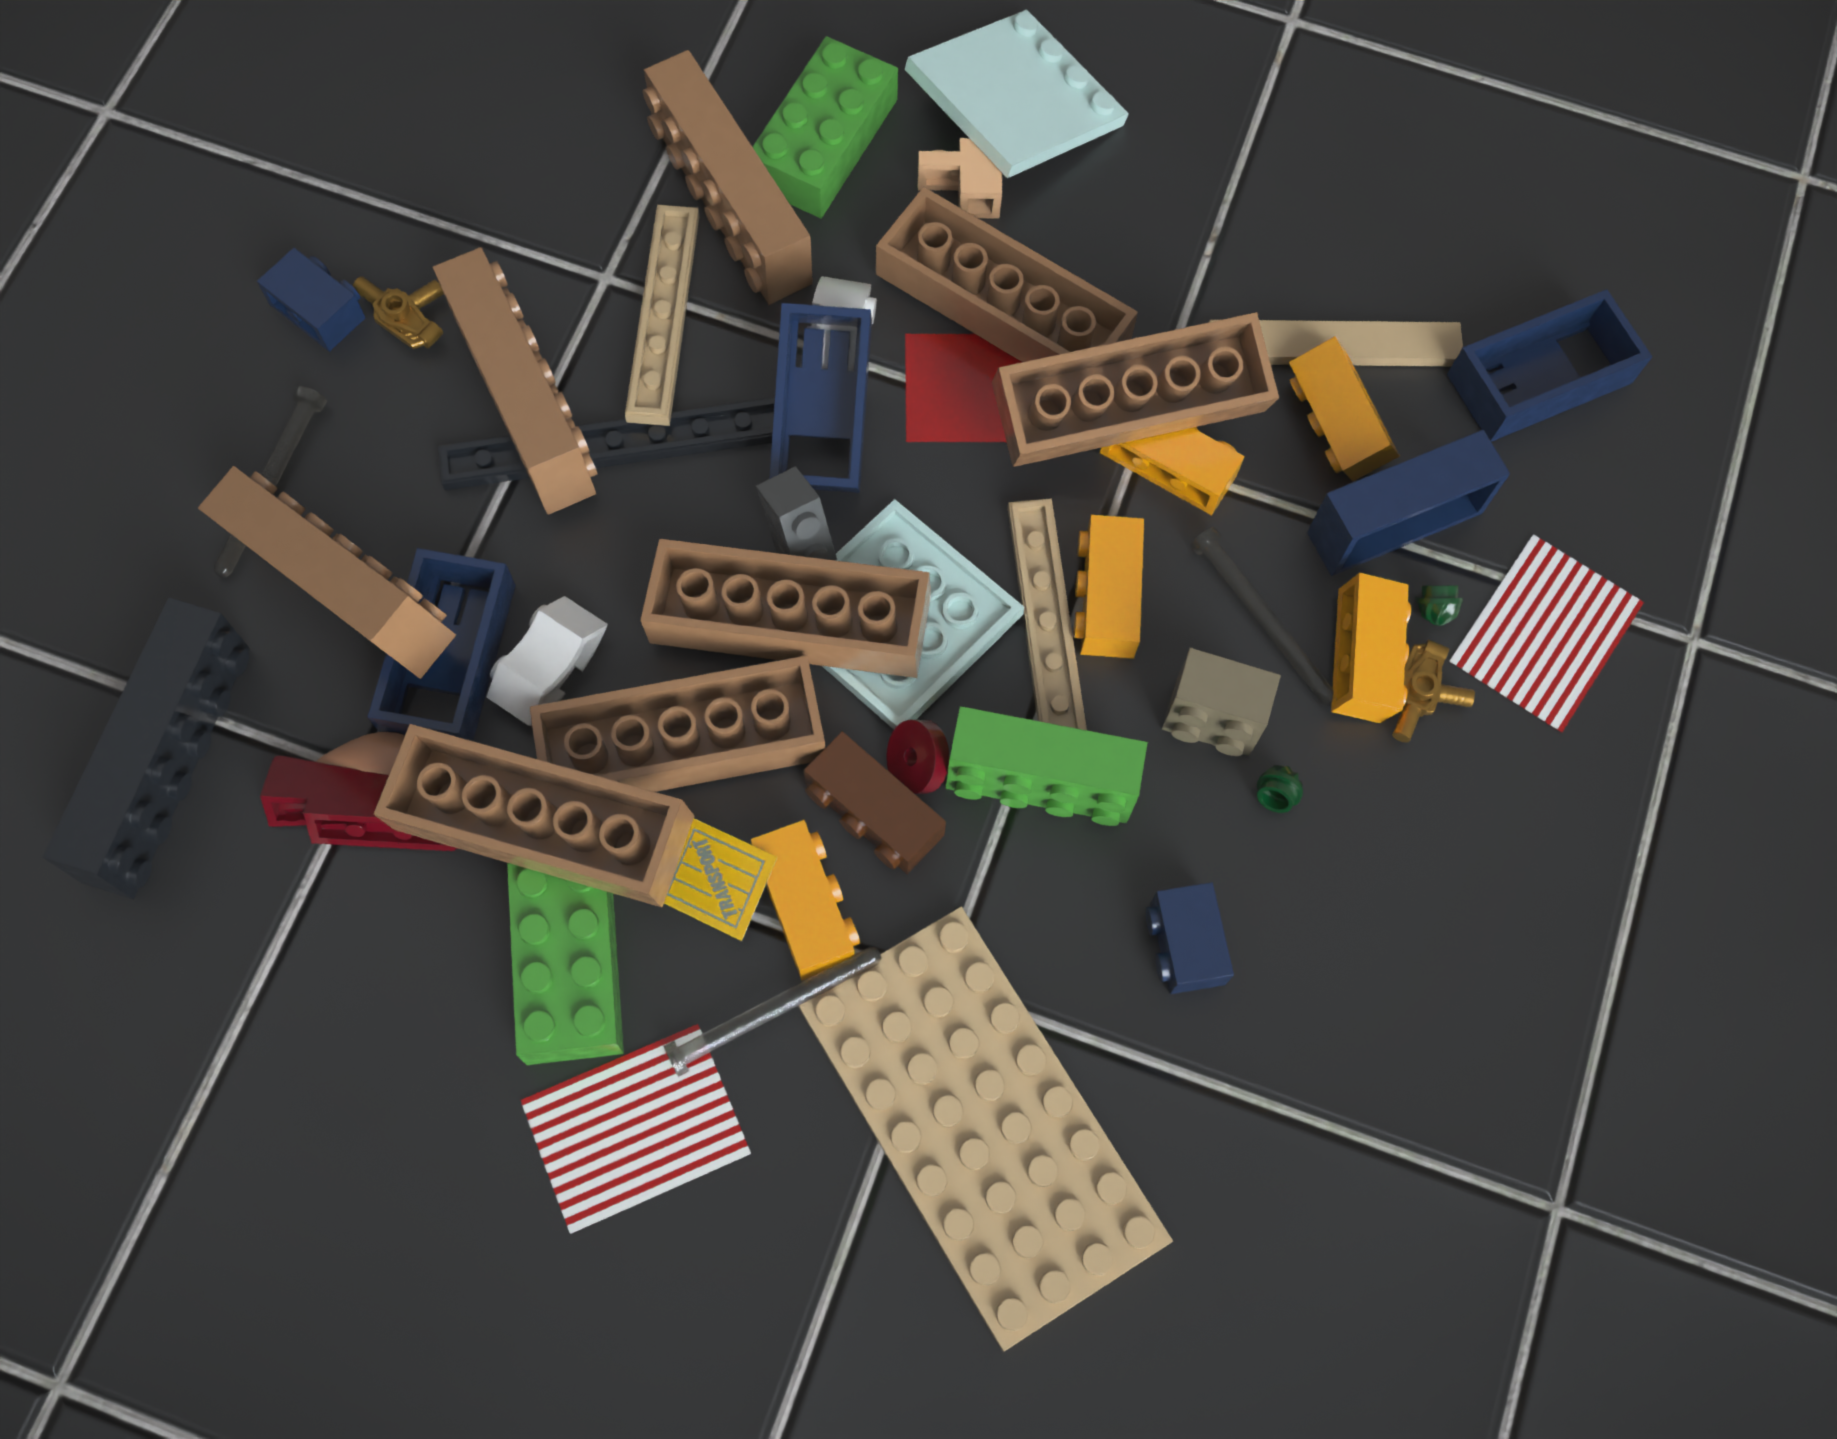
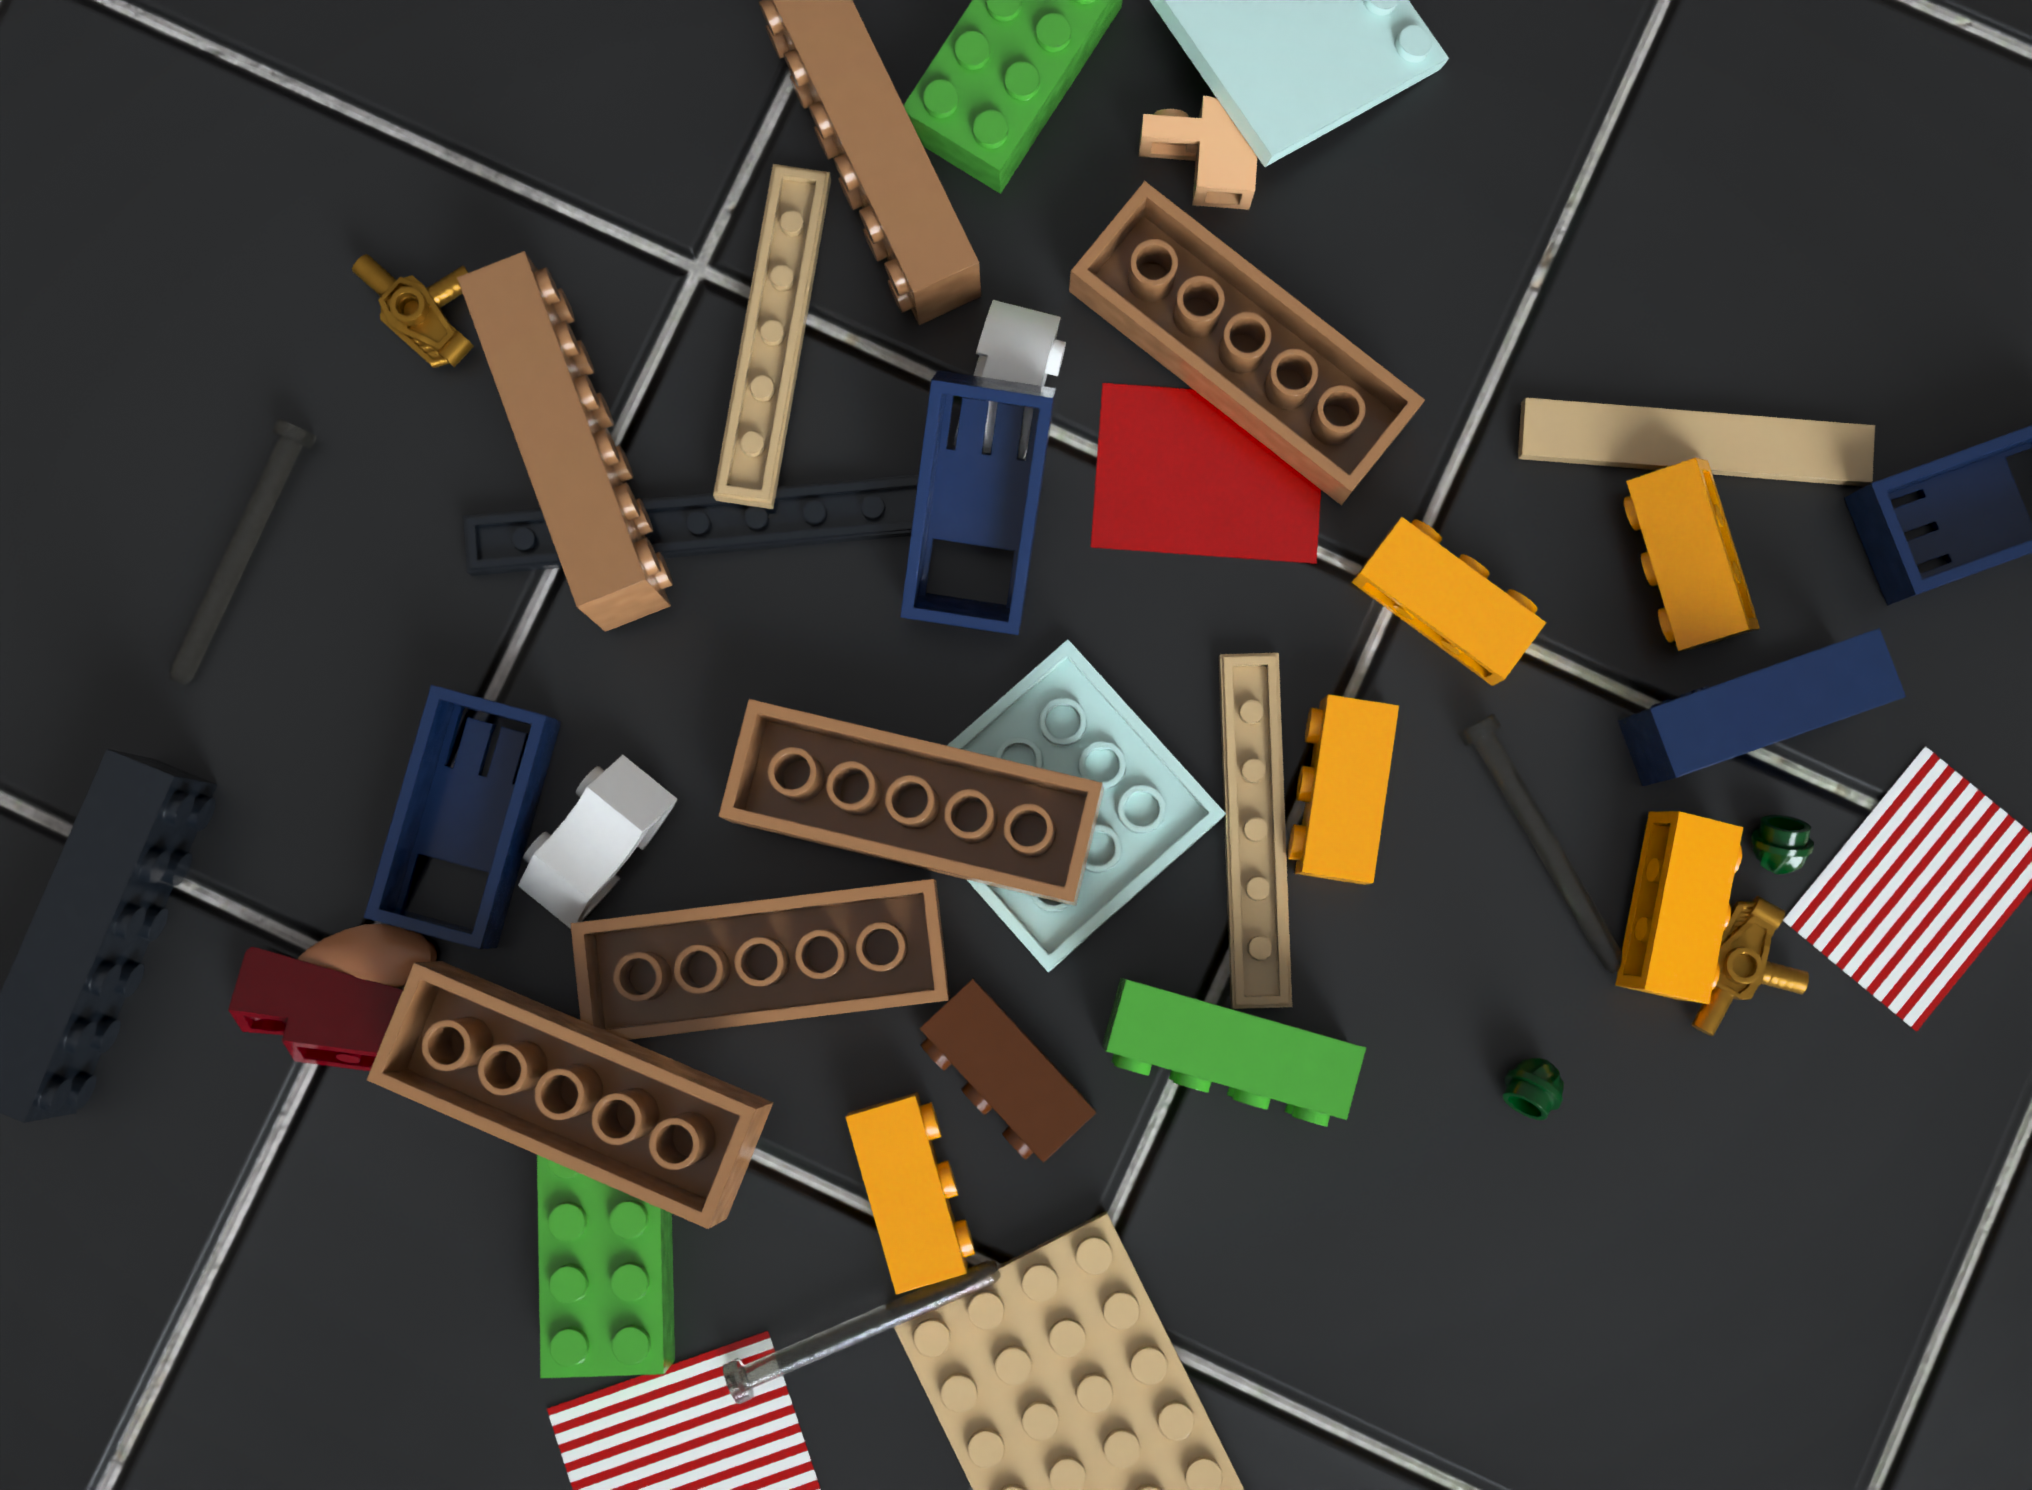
camera: 10 degrees right, 15 degrees up
medium nougat brick [198,466,456,679] -> none
dark blue brick [257,248,365,352] -> none
yellow sticker [664,819,778,941] -> none
dark grey brick [756,466,837,561] -> none
dark red piece [886,720,950,794] -> none
medium nougat brick [992,312,1279,467] -> none
dark blue brick [1146,882,1234,994] -> none
dark tan brick [1162,648,1281,756] -> none

